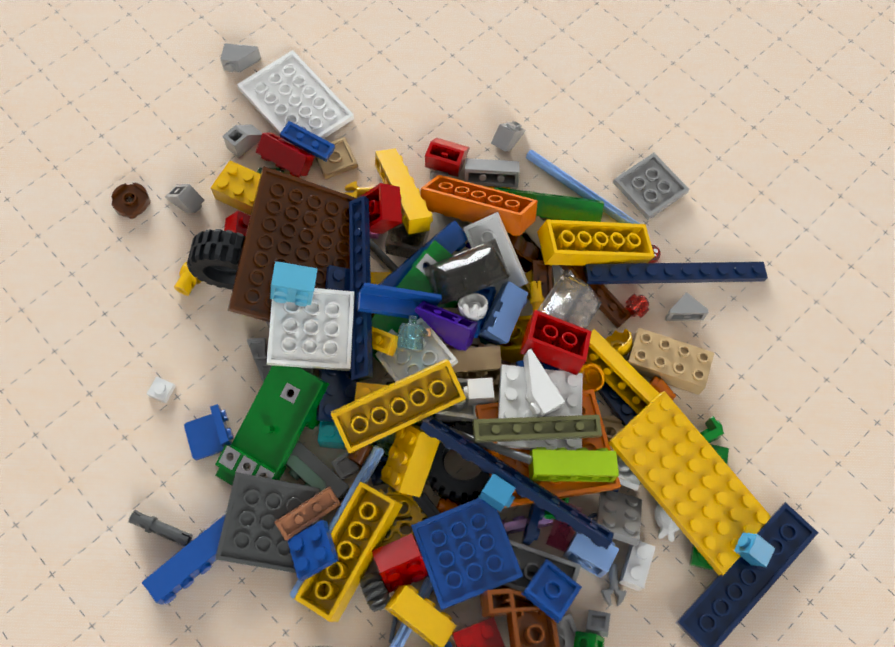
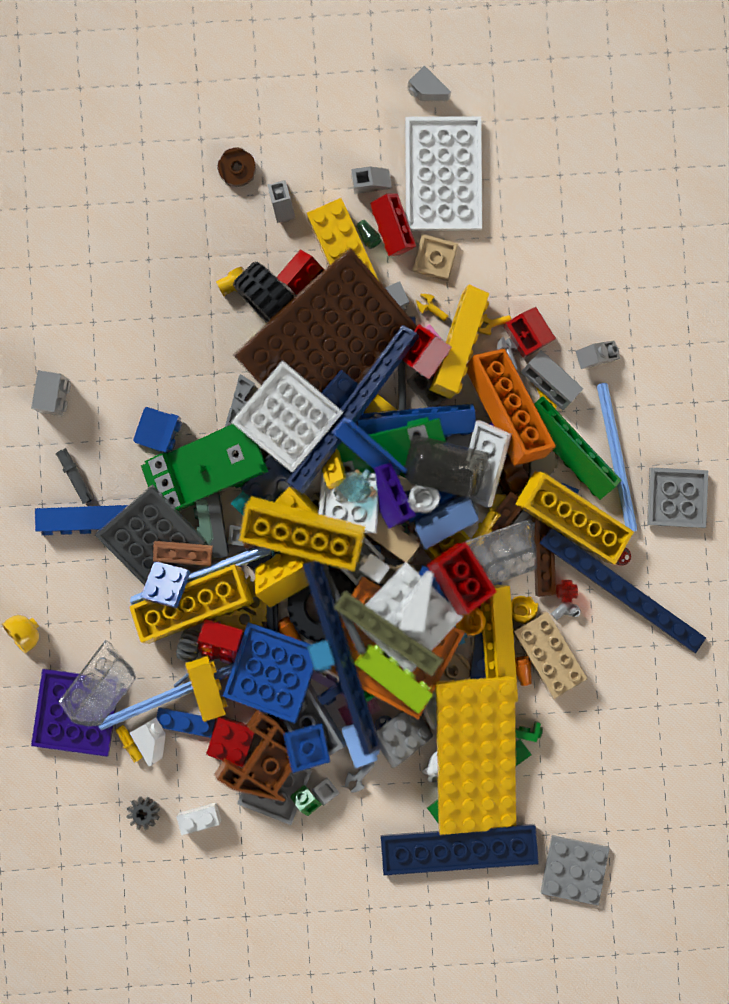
camera: 40 degrees right, 20 degrees up
white plate [147,377,176,403] -> none
medium azure brick [270,261,318,307] -> none
blue plate [280,121,335,162] -> none
white brick [618,541,656,591] -> none
light grey slope [665,292,709,321] -> none
dark azure brick [734,533,775,567] -> none
none -> light grey brick [31,370,71,416]
none -> yellow bar [477,313,512,335]
none -> light grey plate [541,835,610,906]
none -> light grey arm [551,602,581,621]

